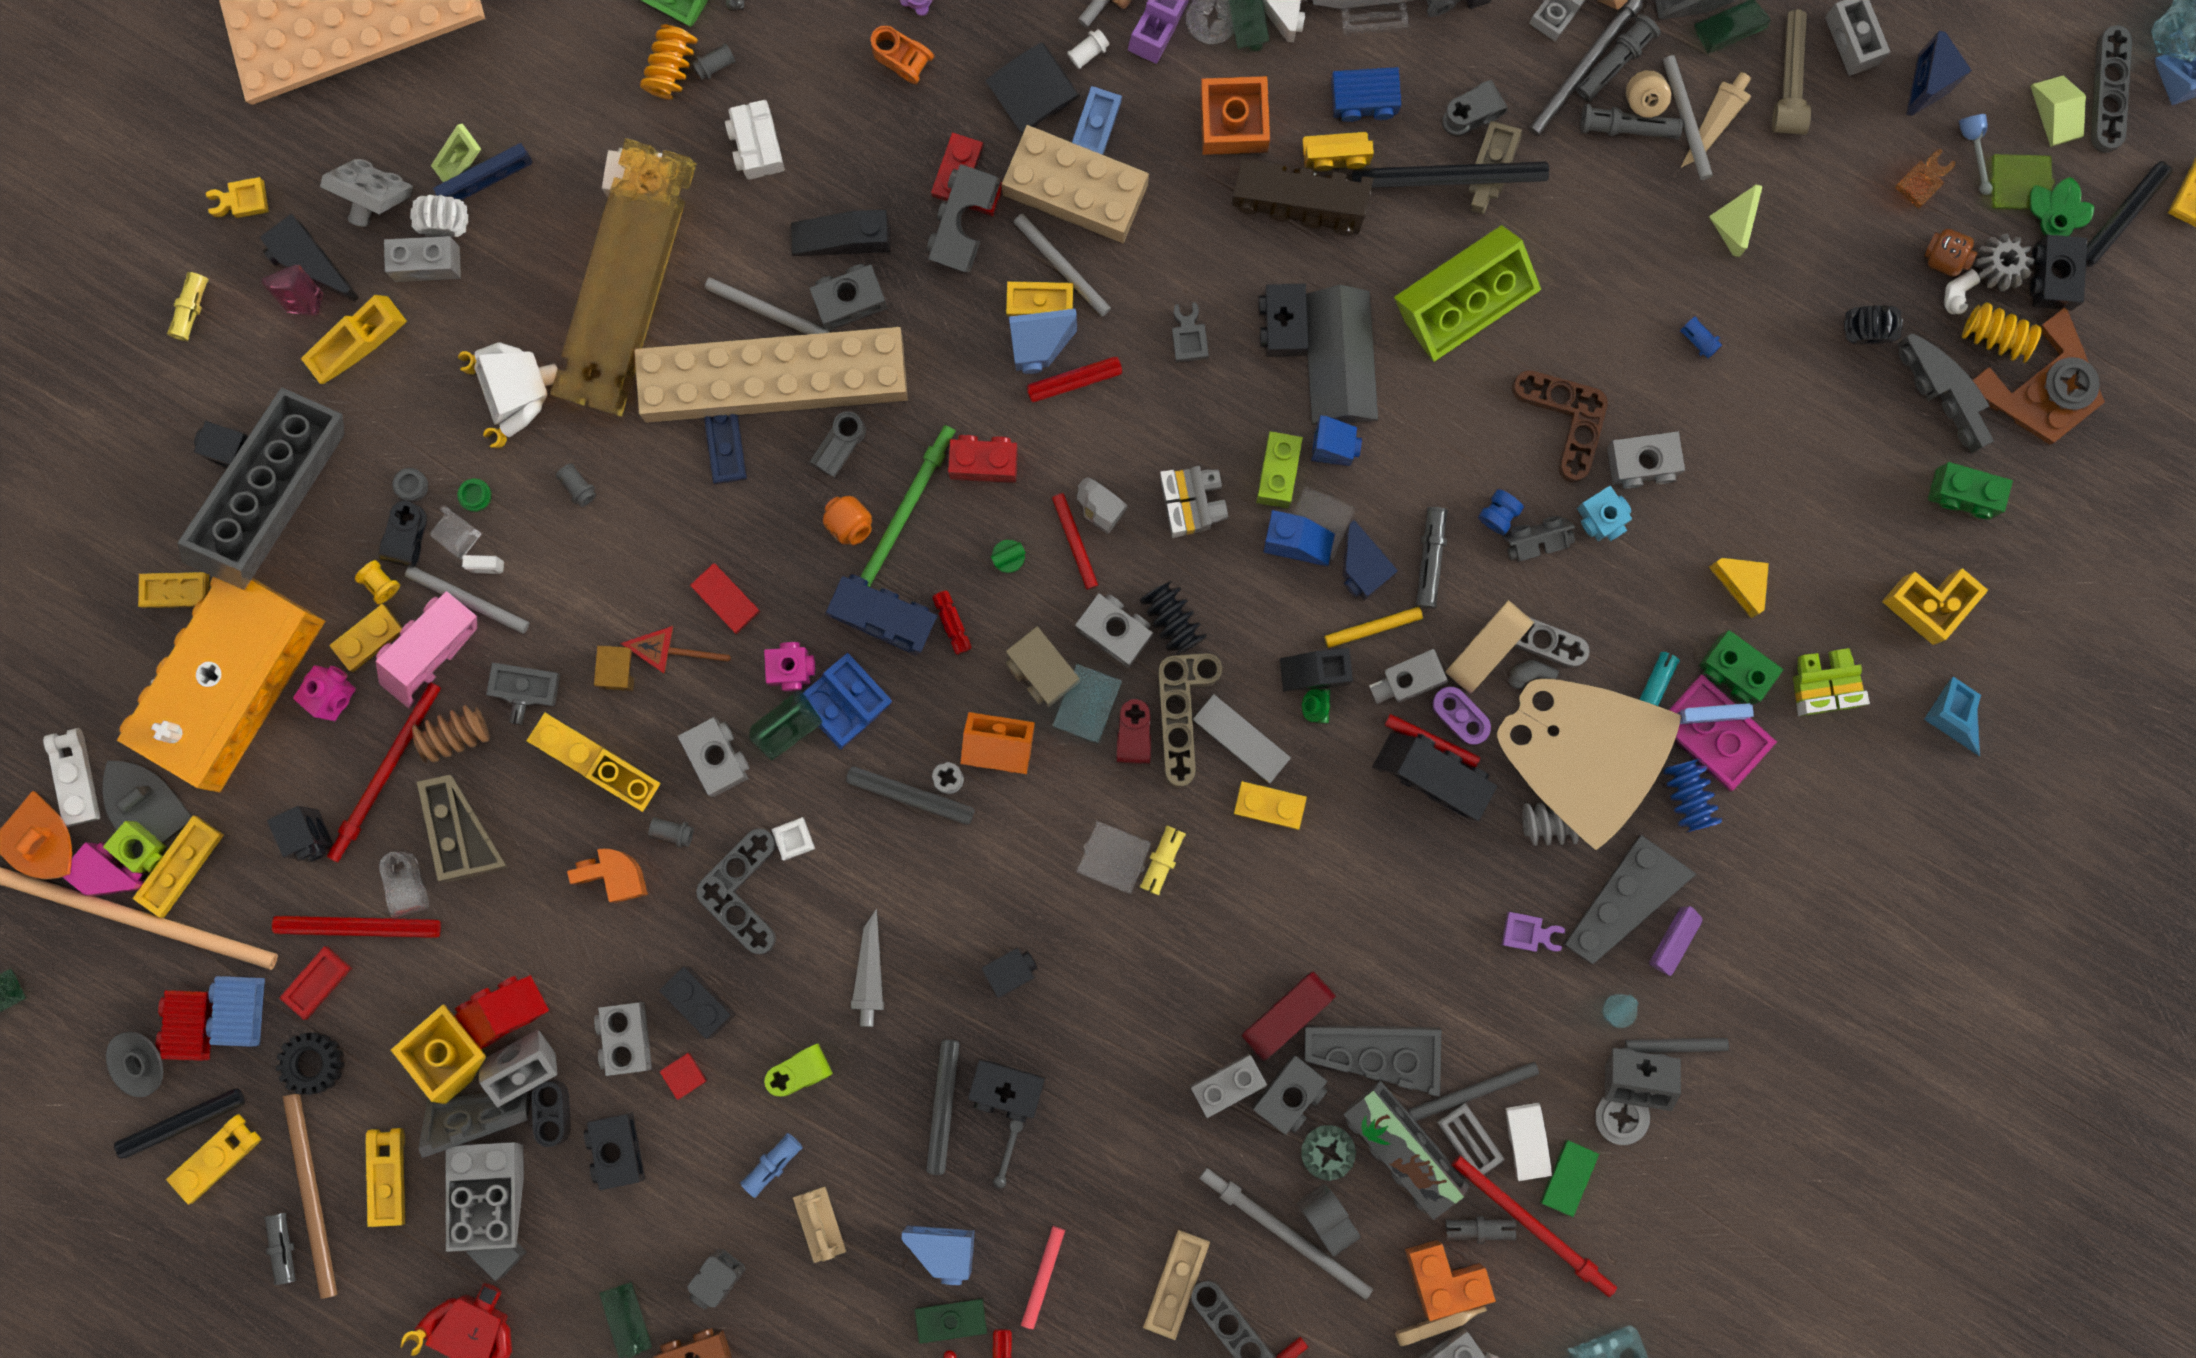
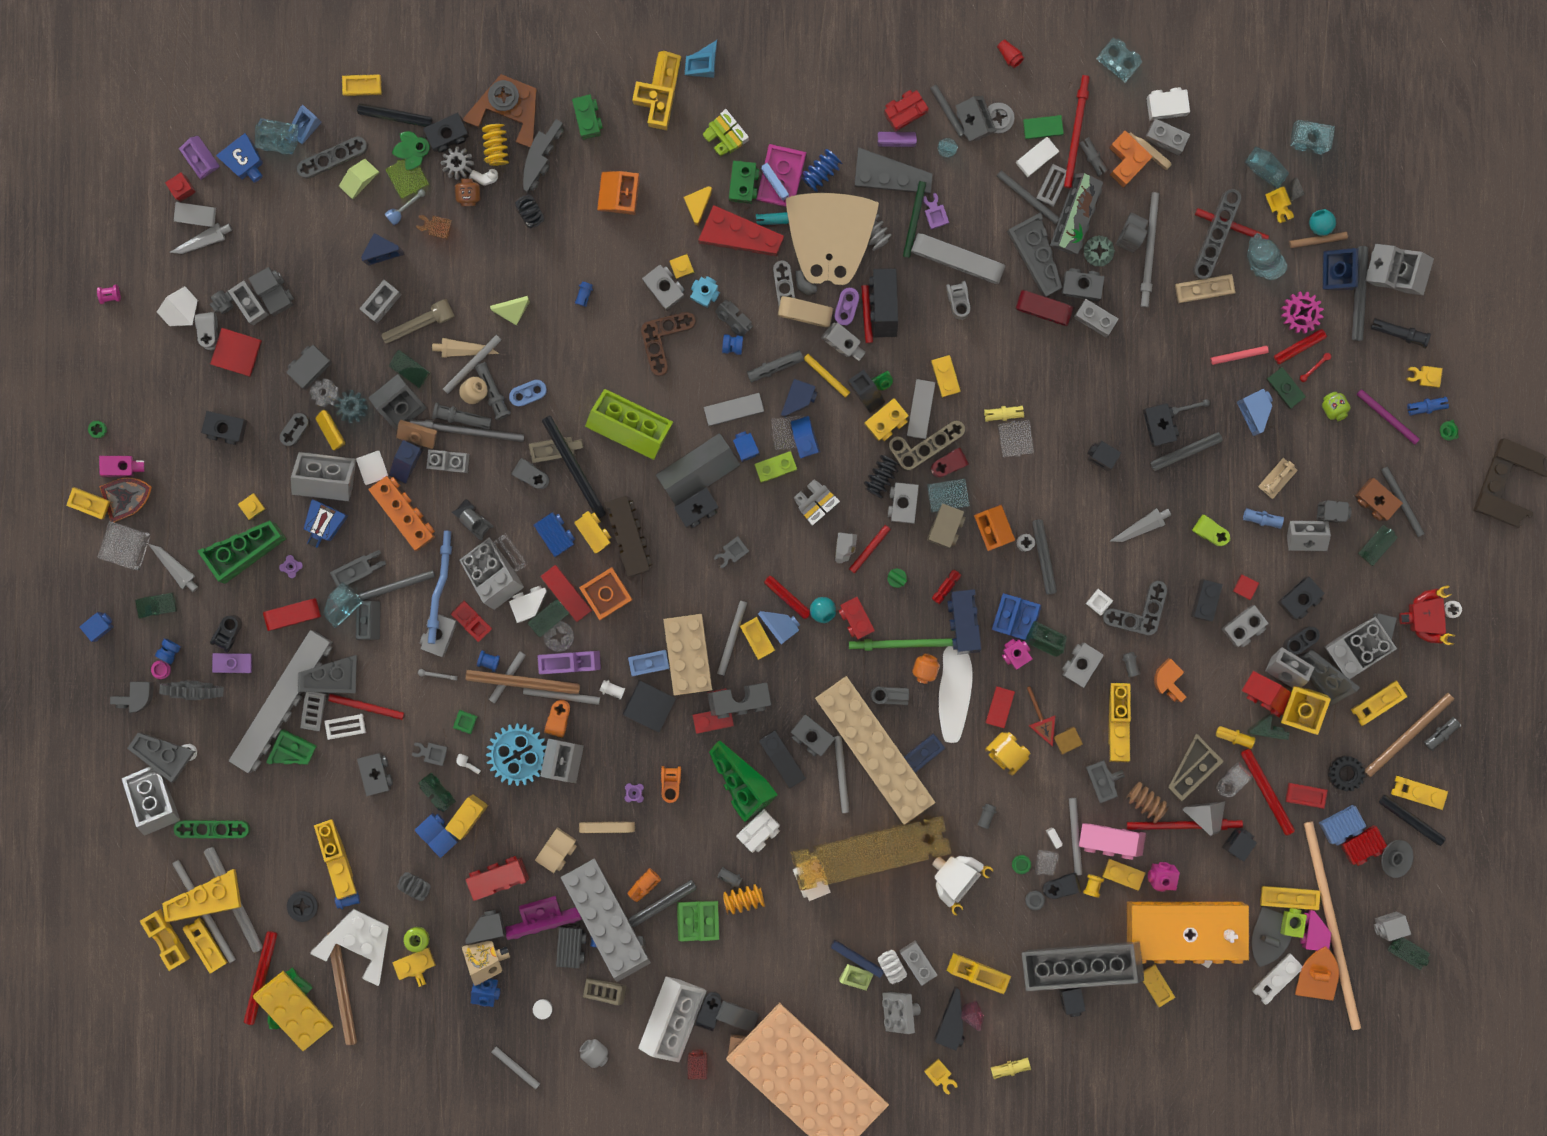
camera: 120 degrees left, 5 degrees up
none -> medium blue plate [509,380,547,407]
none -> red slope [540,565,592,622]
none -> orange slope [597,171,640,215]
none -> yellow slope [652,51,681,91]
none -> yellow plate [670,254,694,279]
none -> red wedge [698,205,784,256]
none -> light grey tile [704,393,764,426]
none -> green wedge [709,741,777,822]
none -> teal piece [810,597,836,623]
none -> yellow brick [864,398,909,441]
none -> red brick [884,90,929,132]
none -> dark green bar [903,181,927,258]
none -> light grey beam [911,233,1005,284]
none -> white sticker [939,646,972,743]
none -> light grey piece [946,281,970,320]
none -> yellow brick [985,732,1031,776]
none -> red cone [997,39,1024,68]
none -> light grey slope [1183,801,1225,836]
none -> yellow axle [1216,726,1255,749]
none -> clear green slope [1247,714,1290,740]
none -> light grey brick [1287,521,1331,551]
none -> light grey brick [1374,912,1411,941]

